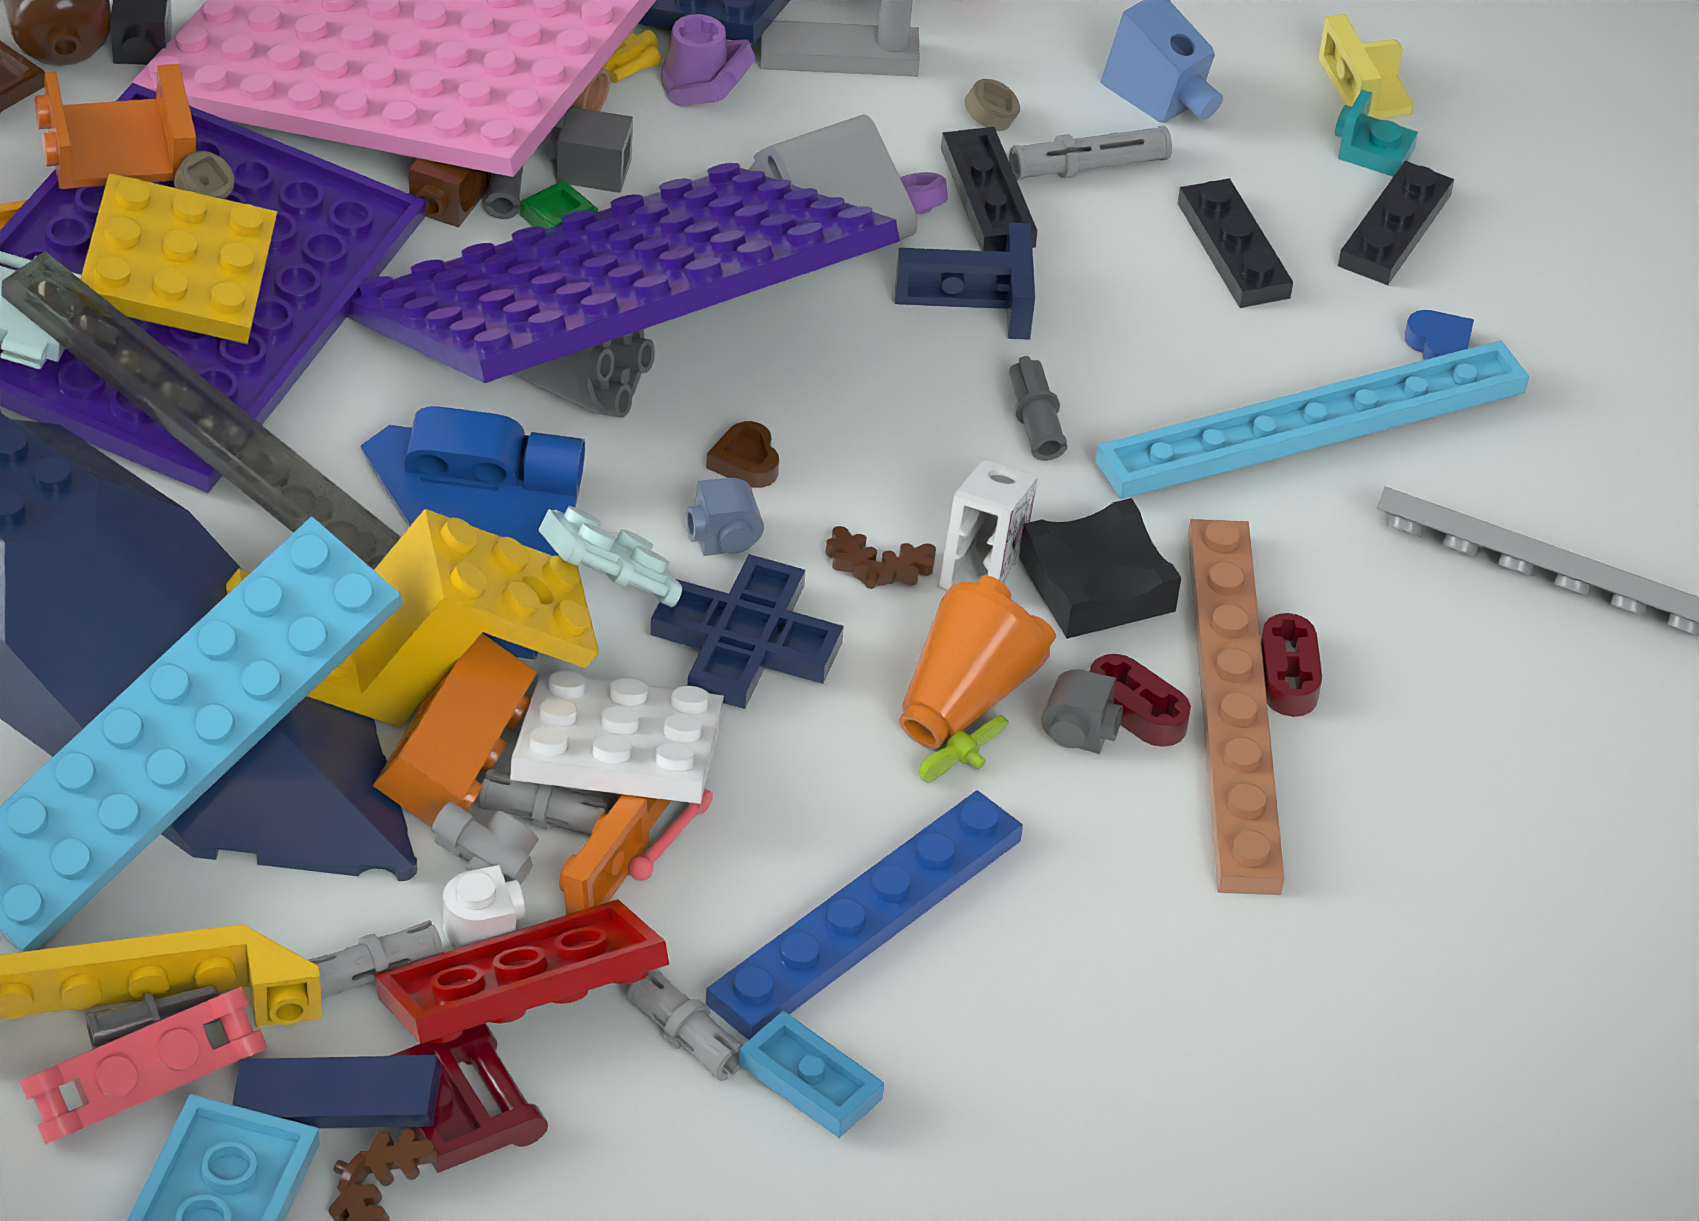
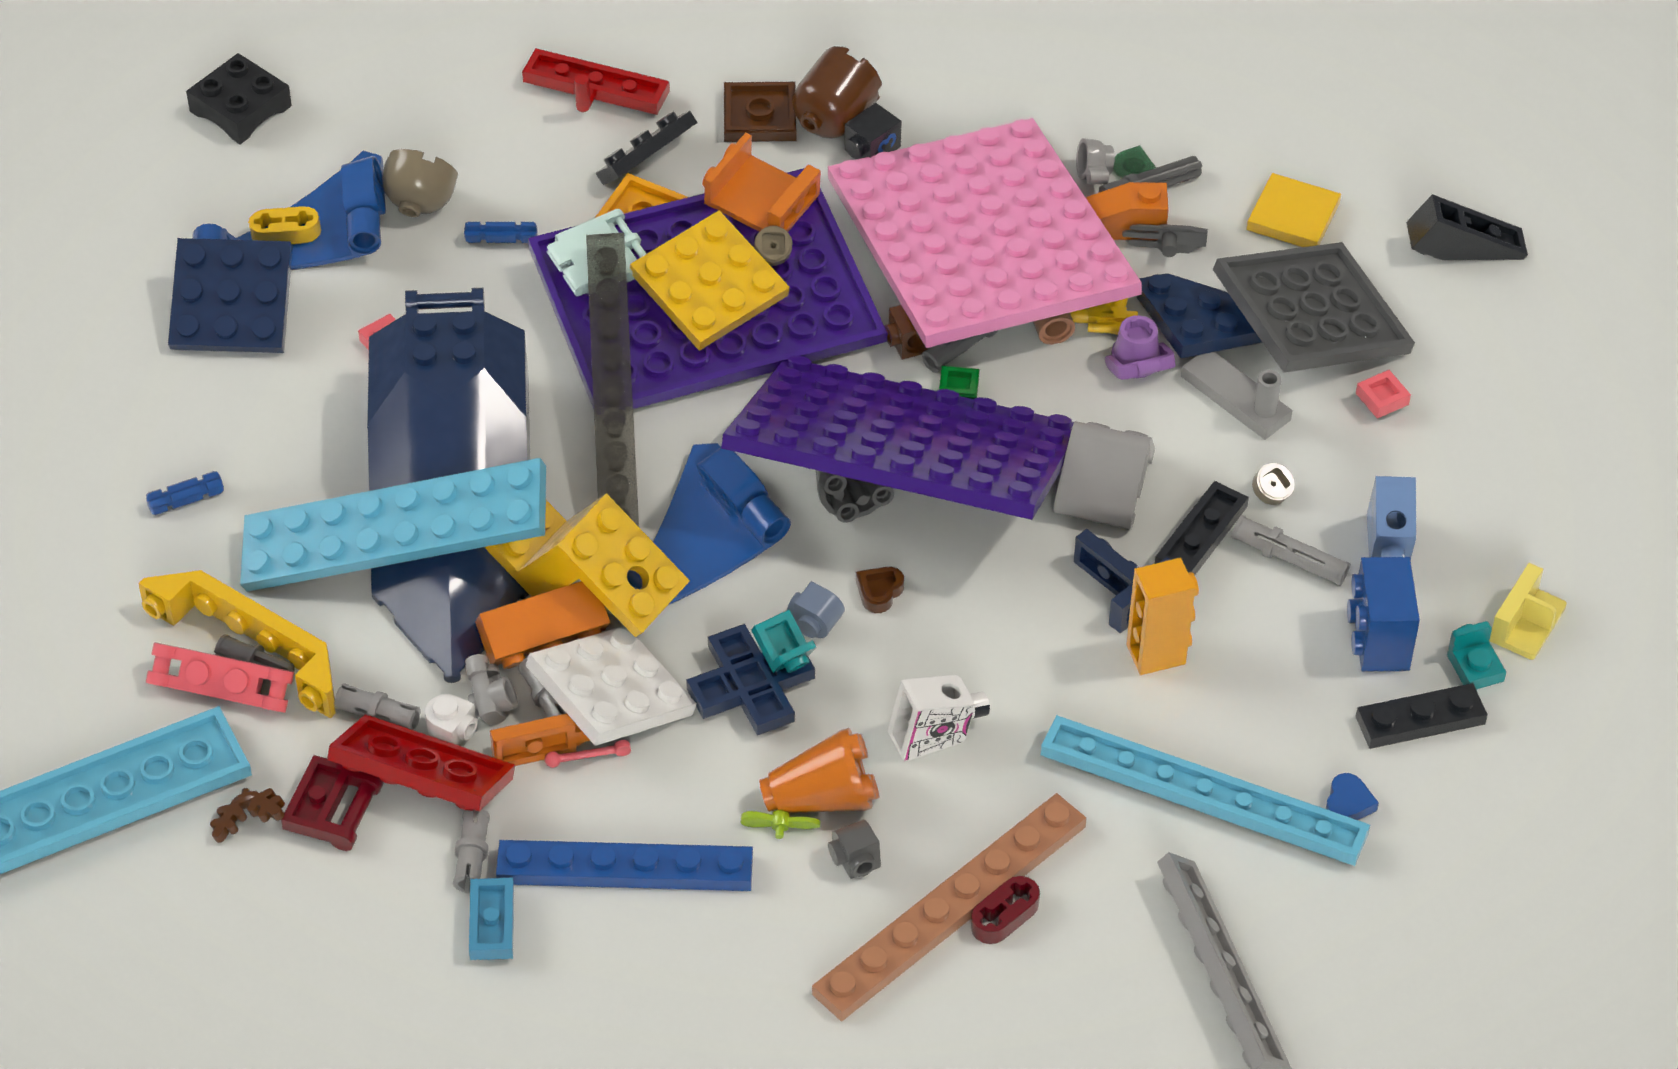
camera: 50 degrees right, 5 degrees up
dark blue tile [232,1055,442,1129] -> none
light aqua plate [538,506,682,607] -> none
dark grey brick [548,107,633,193] -> none
reddish brown animal [825,526,936,589] -> none
medium lavender tile [900,172,948,214] -> none
dark grey axle [1009,356,1068,461] -> none
black brick [1019,498,1181,639] -> none
dark red beam [1090,653,1191,747] -> none
black plate [1177,178,1293,308] -> none
none -> teal bracket [751,609,817,673]
none -> light orange brick [1126,558,1199,675]
none -> blue brick [1347,557,1420,672]

